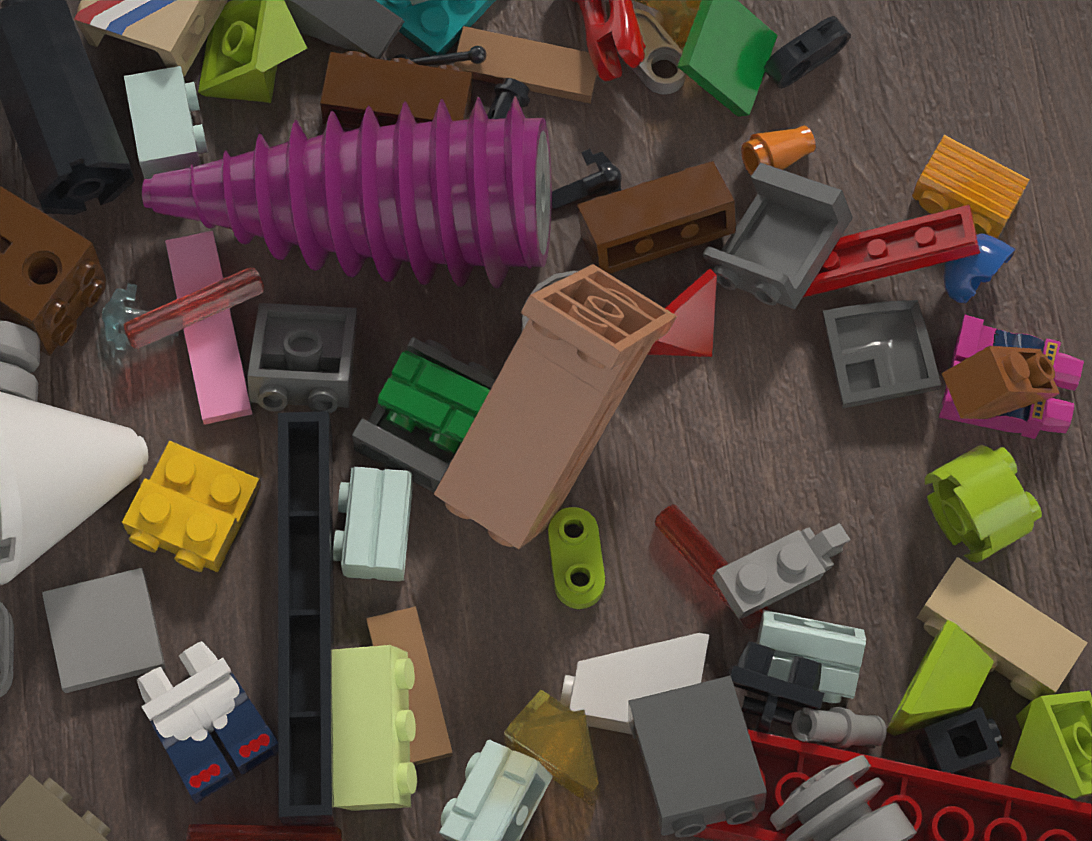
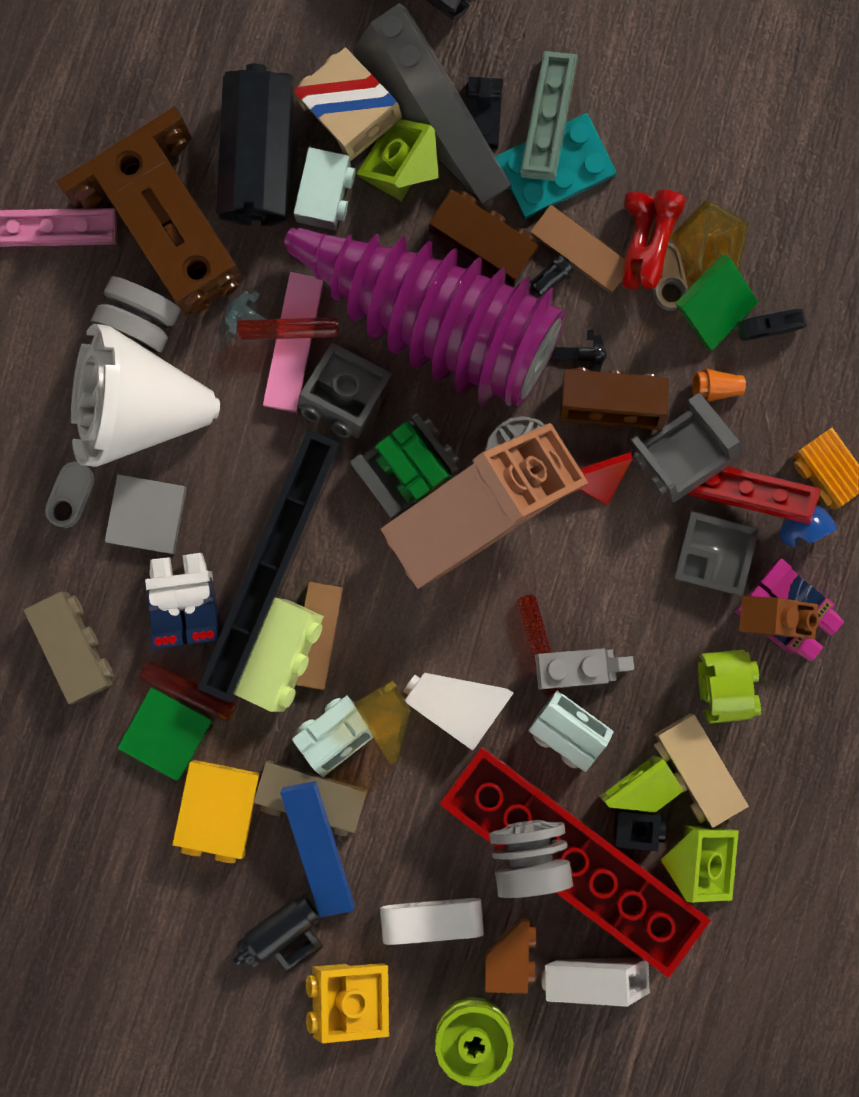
camera: 35 degrees right, 15 degrees up
yellow plate [122,440,261,572] -> none
light aqua brick [333,467,413,581] -> none
black hinge [394,45,487,66] -> none
lime plate [548,507,605,609] -> none
dark grey panel [628,676,767,837] -> none
black hips [726,641,825,733] -> none
light grey pin [792,707,887,750] -> none

